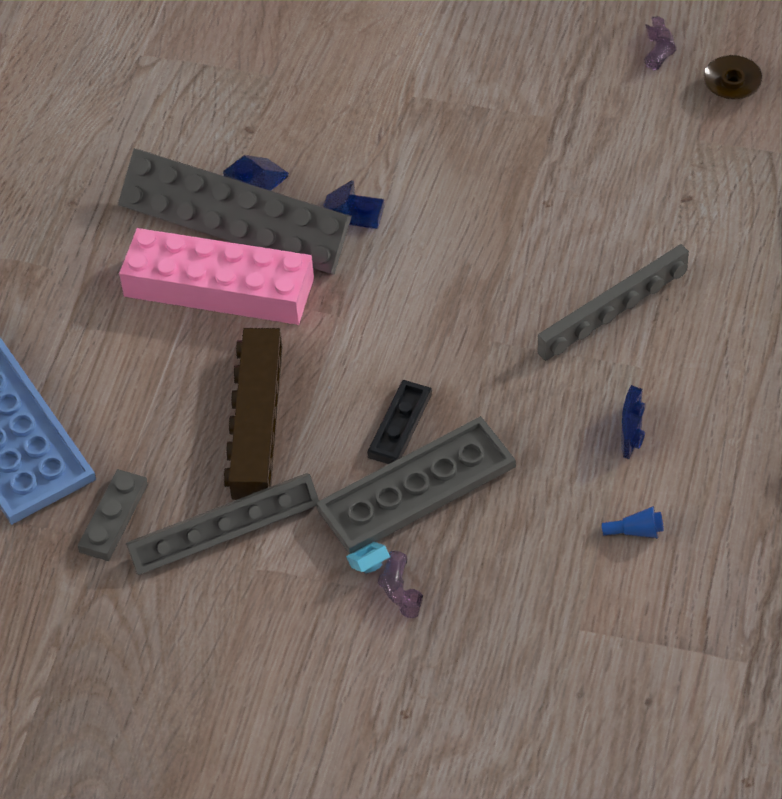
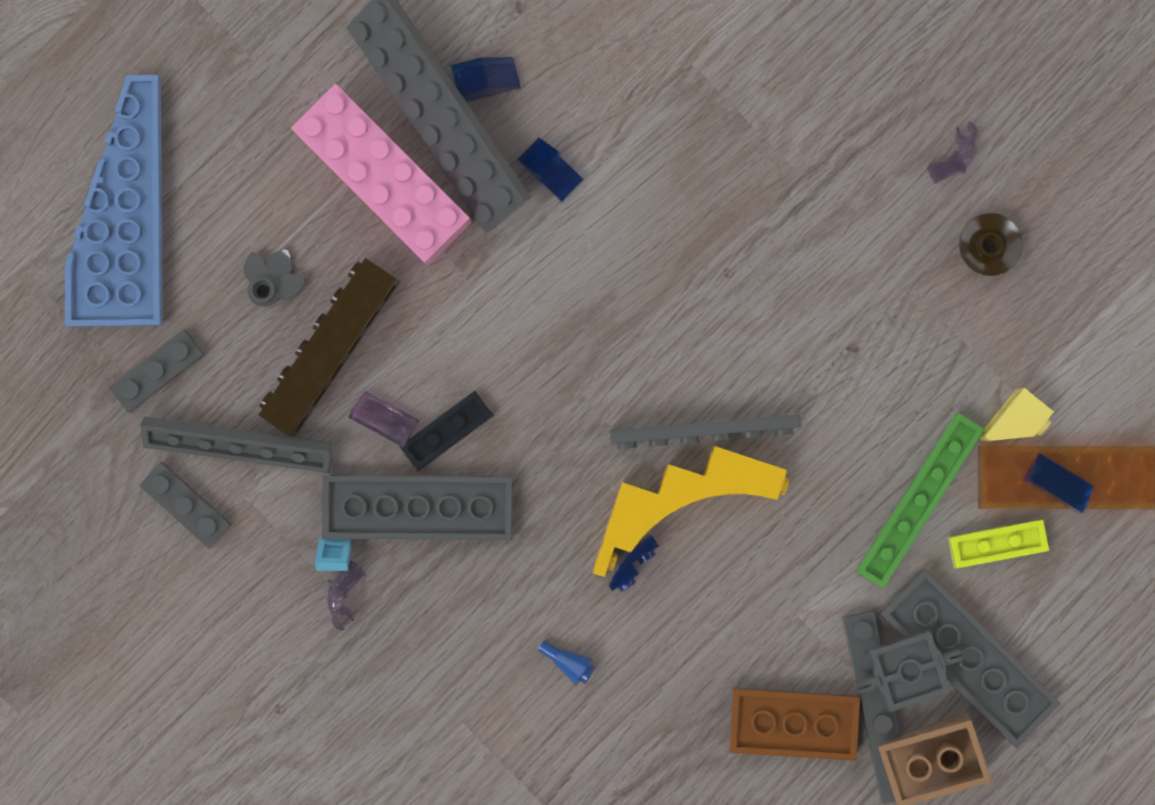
camera: 30 degrees right, 35 degrees up
none -> dark grey plate [139,462,232,549]
none -> dark grey plate [244,249,306,307]
none -> clear purple plate [348,391,420,448]
none -> yellow arch [592,446,790,577]

